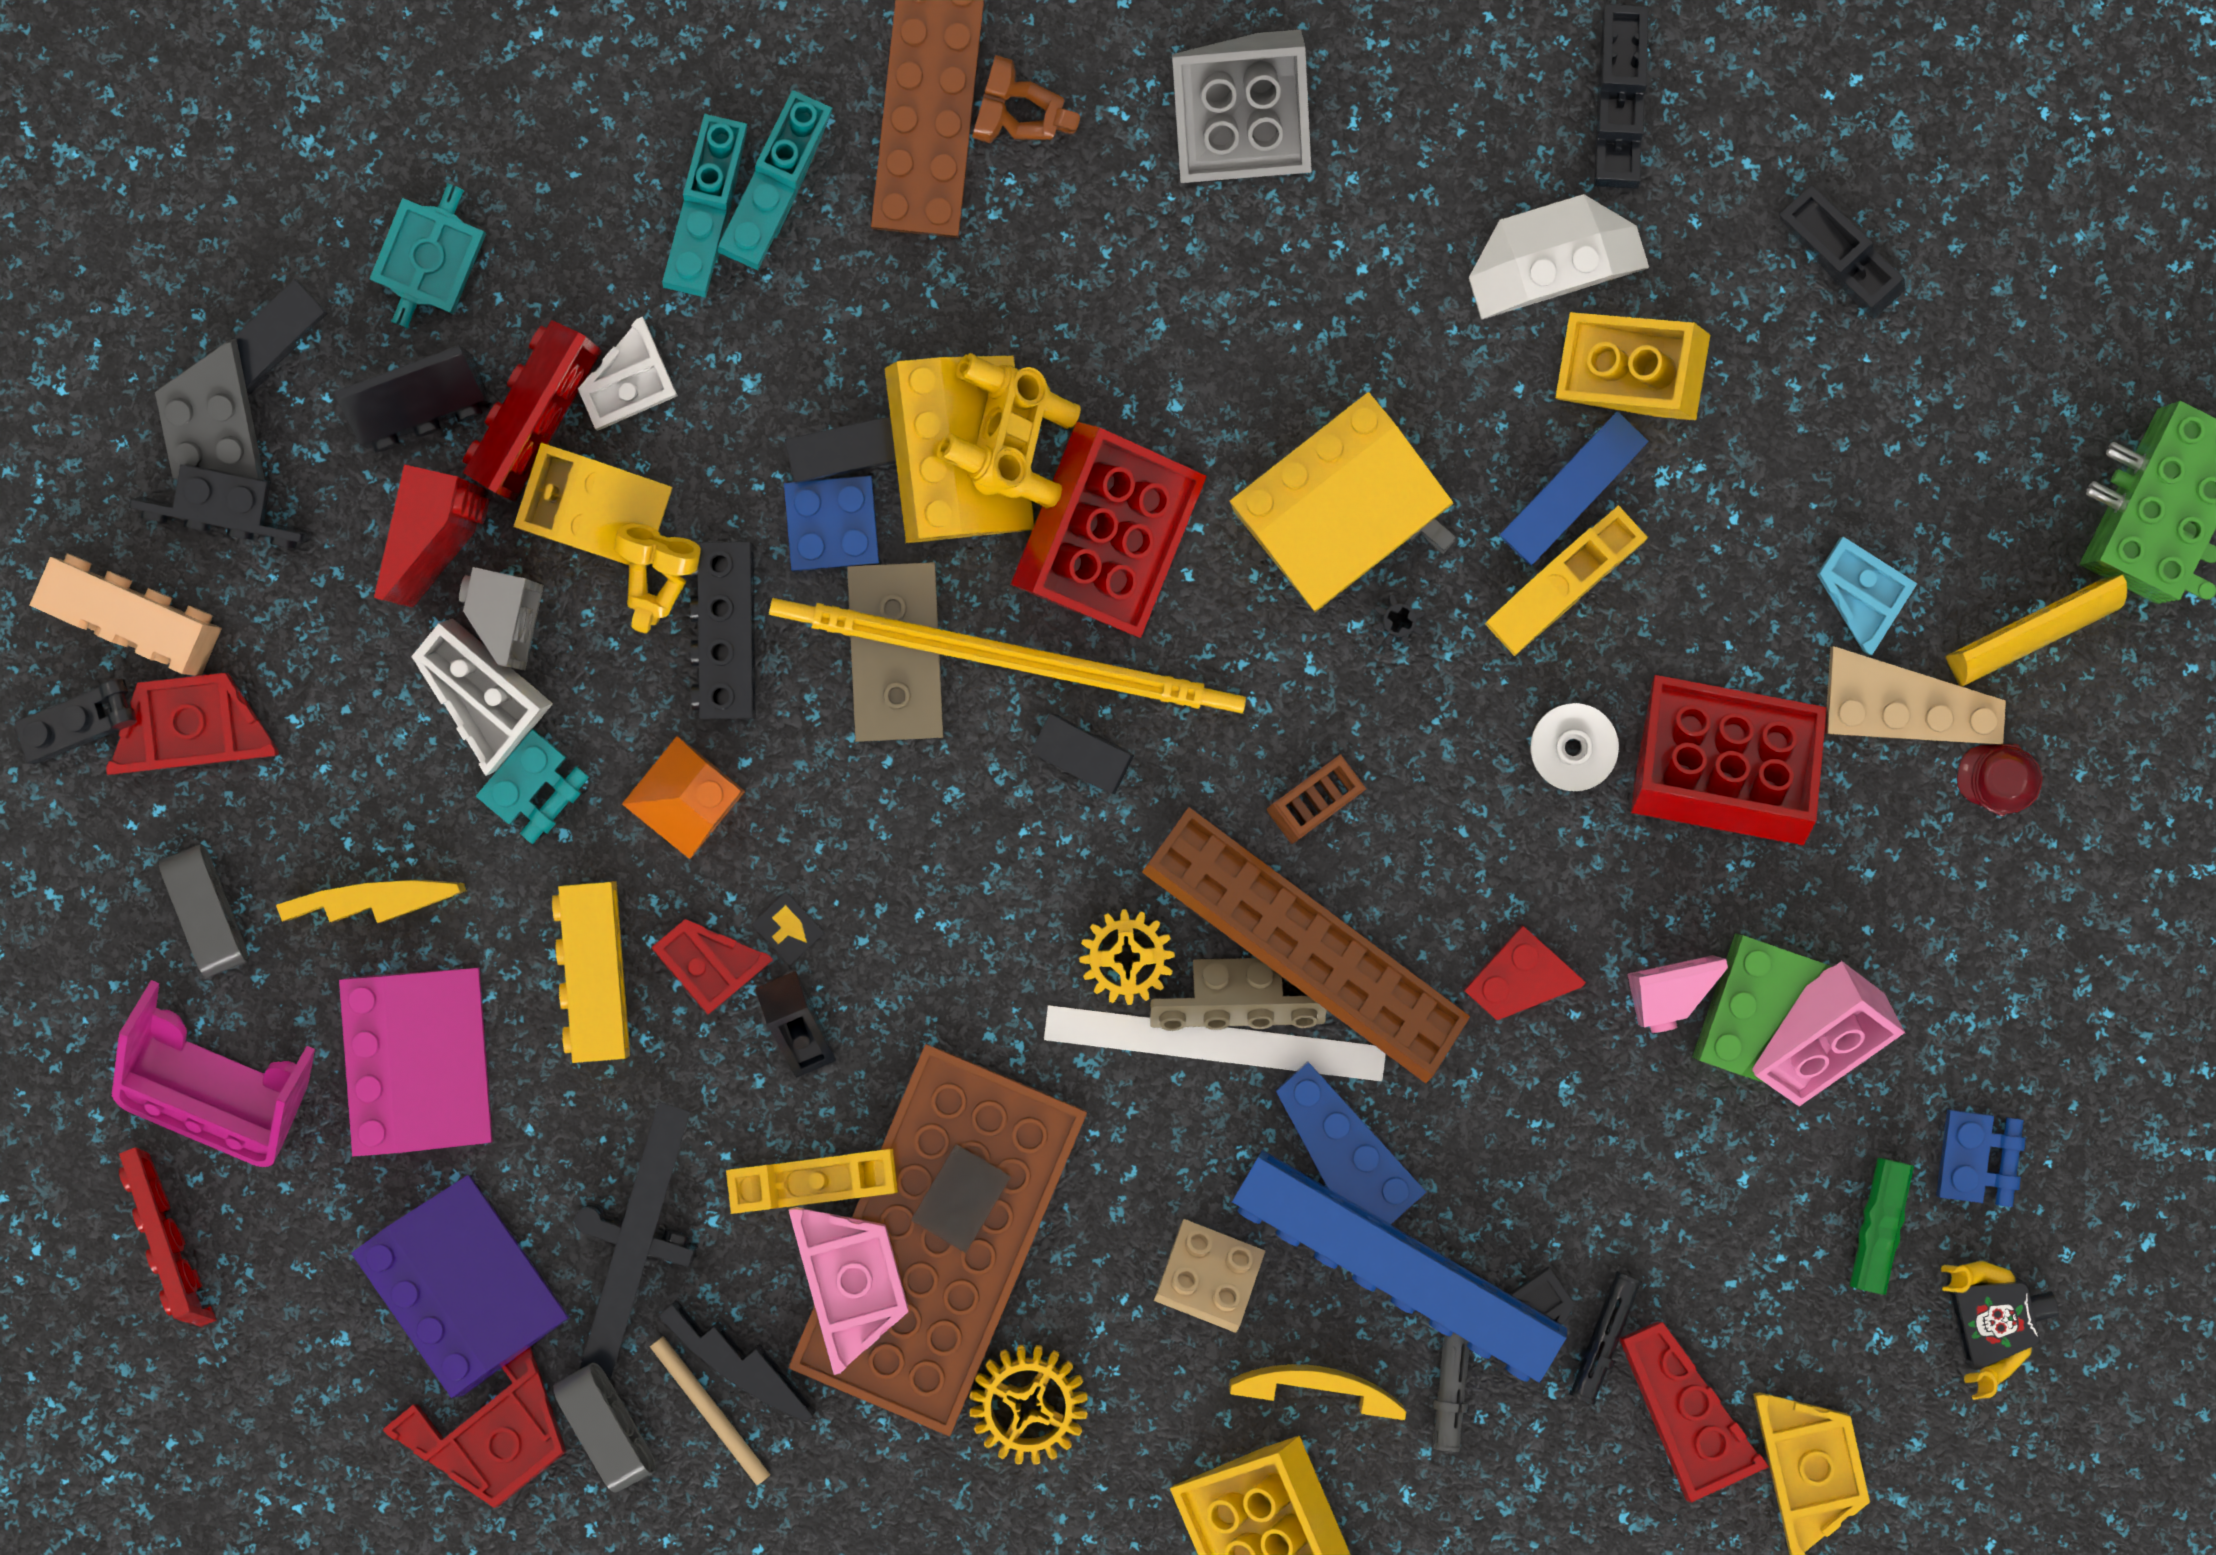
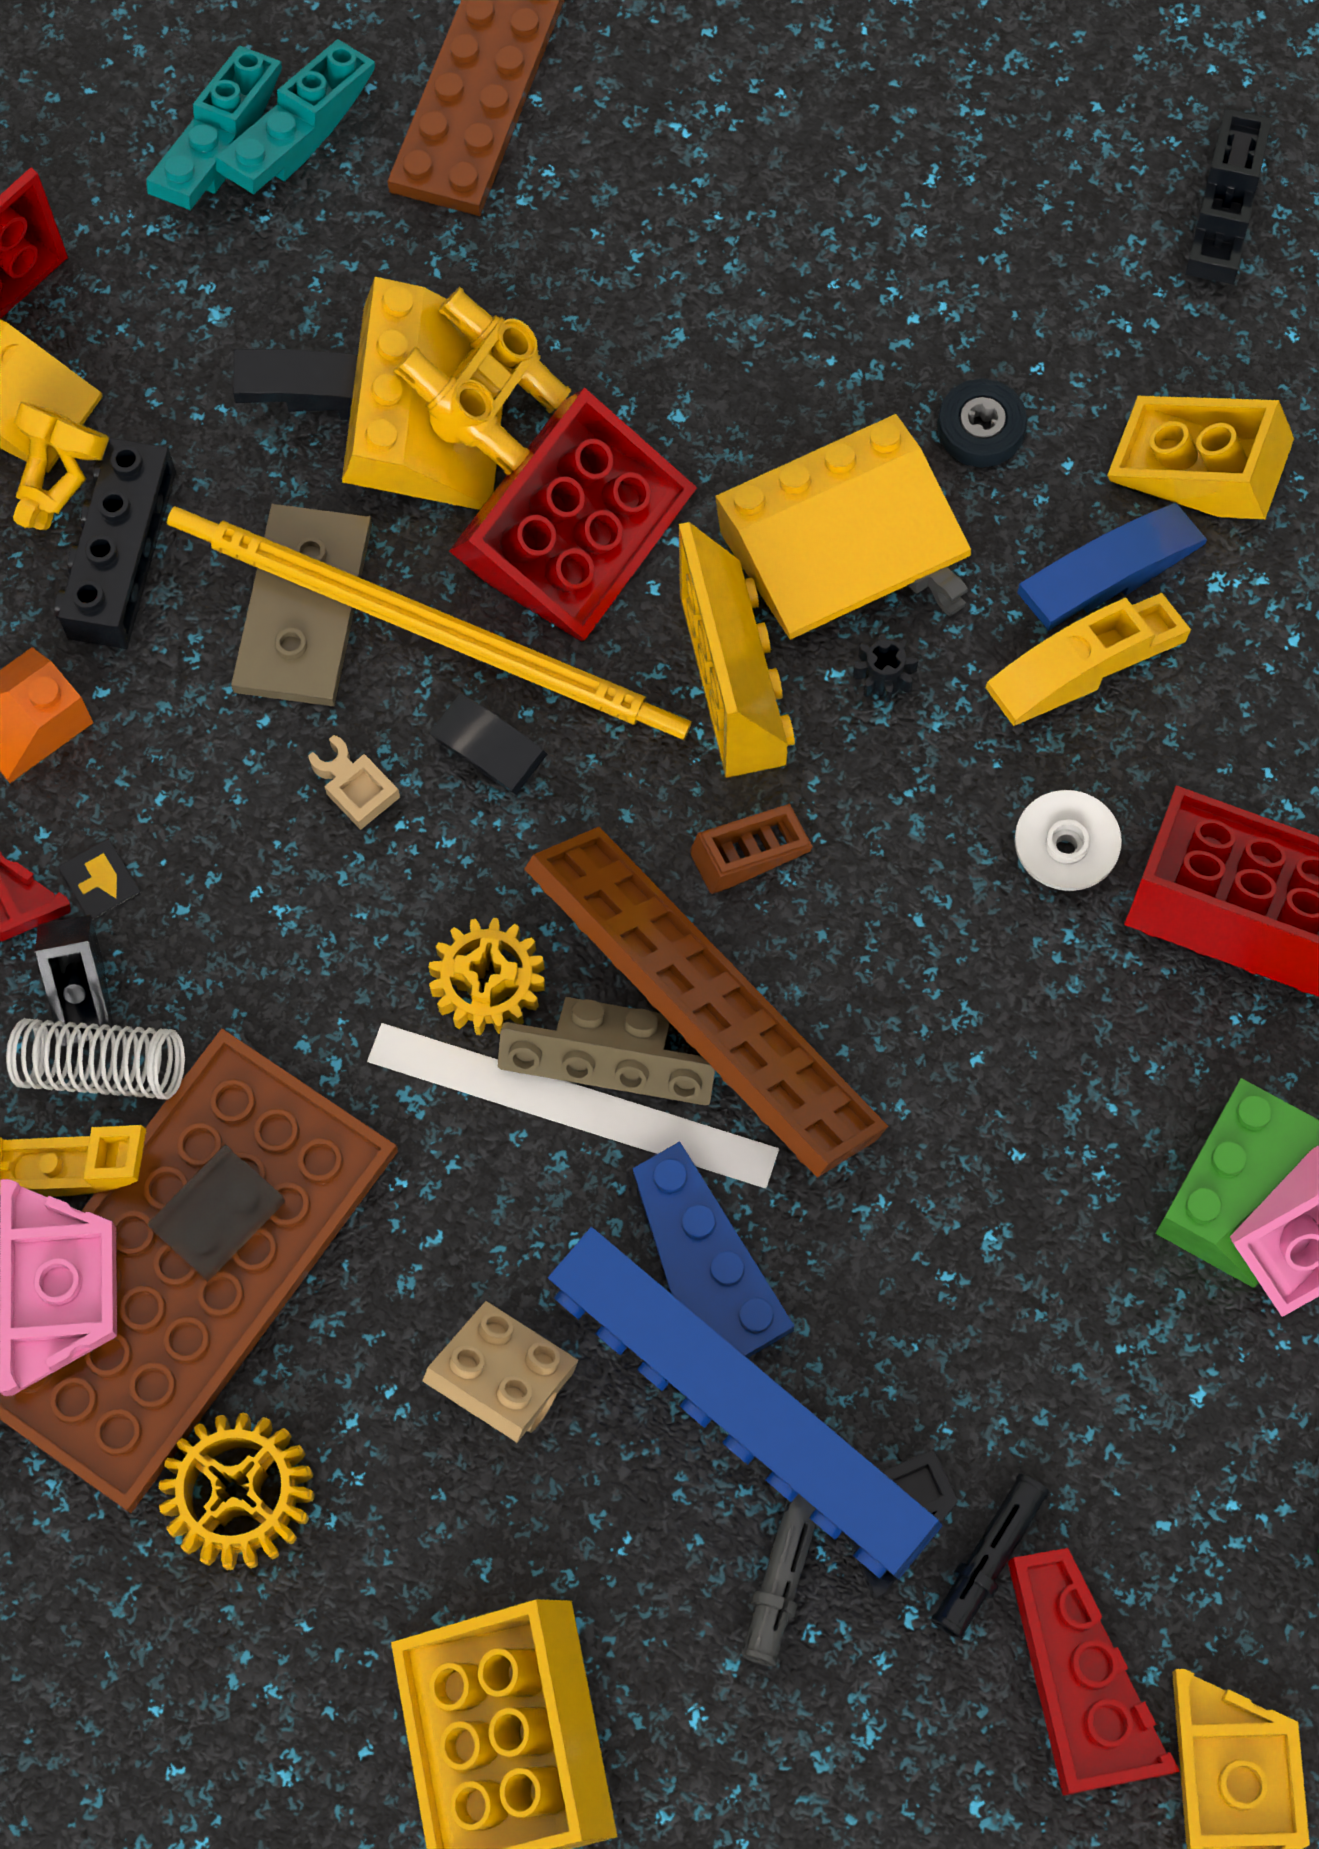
camera: 10 degrees right, 20 degrees down
white wing [578,317,678,431] -> none
blue plate [784,476,880,571] -> none
dark orange piece [972,55,1080,144] -> none
light grey slope [1172,29,1312,183] -> none
yellow slope [1229,1364,1406,1420] -> none
red wing [1463,925,1586,1020] -> none
white wedge [1468,194,1649,320] -> none
bright pink slope [1628,955,1728,1033] -> none
none -> white piece [6,1018,185,1100]
none -> tan plate [308,735,400,830]
none -> yellow slope [679,522,795,778]
none -> black bush [937,378,1028,468]

